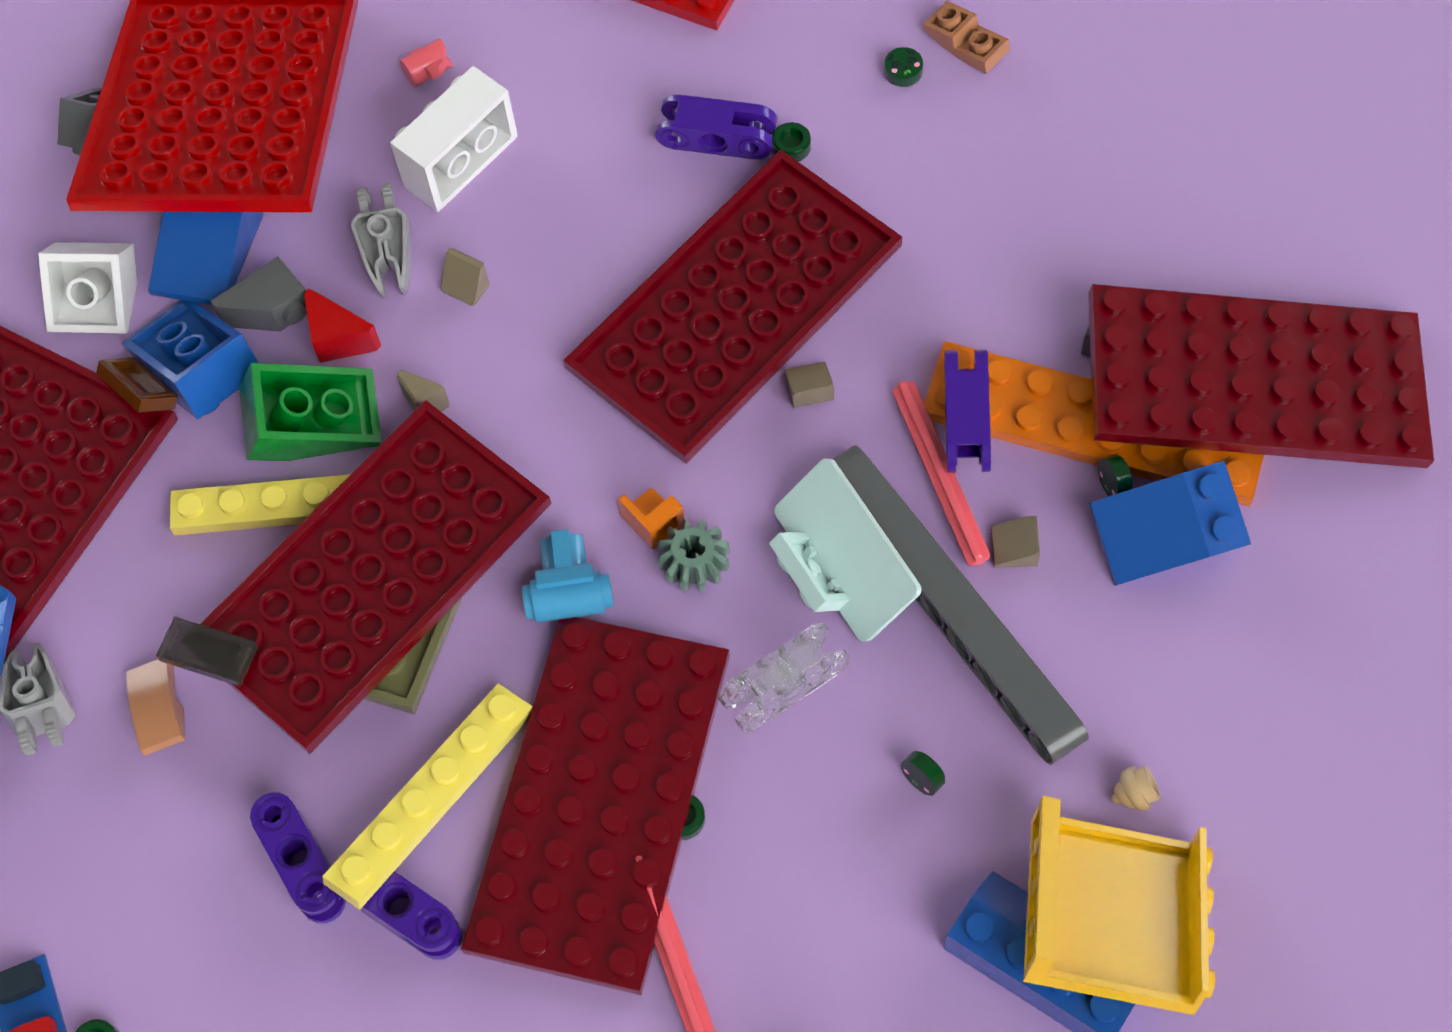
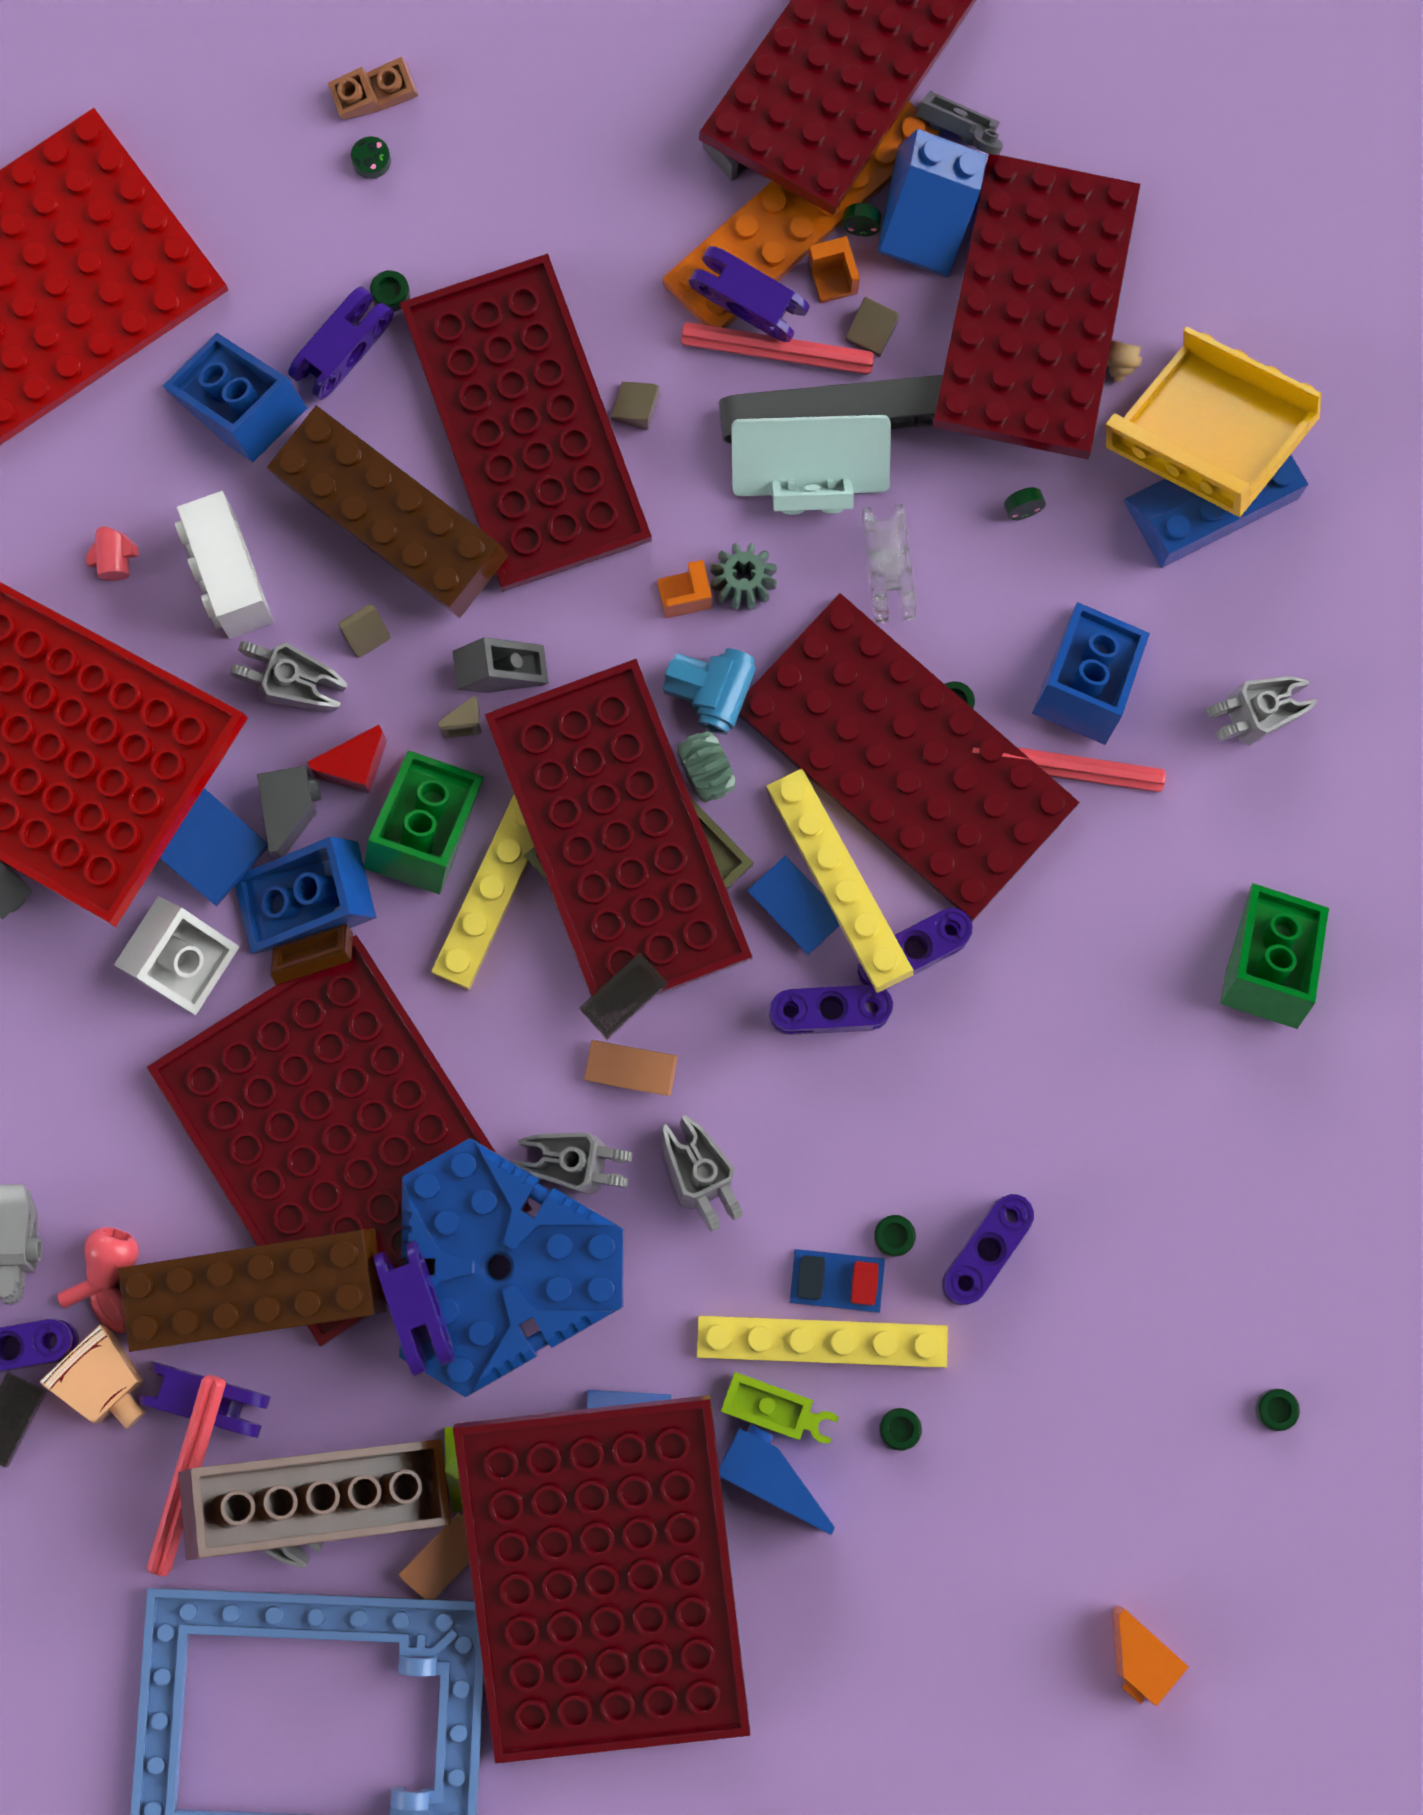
camera: 70 degrees left, 15 degrees up
none -> blue slope [162,333,307,463]
none -> reddish brown brick [267,405,509,619]
none -> dark grey slope [452,637,549,693]
none -> light grey hinge [661,1115,743,1232]
none -> sand green gear [677,731,736,803]
none -> blue piece [747,855,840,955]
none -> orange panel [807,236,860,303]
none -> dark grey hinge [916,91,1003,155]
none -> dark red plate [932,154,1141,460]
none -> blue slope [1032,602,1150,745]

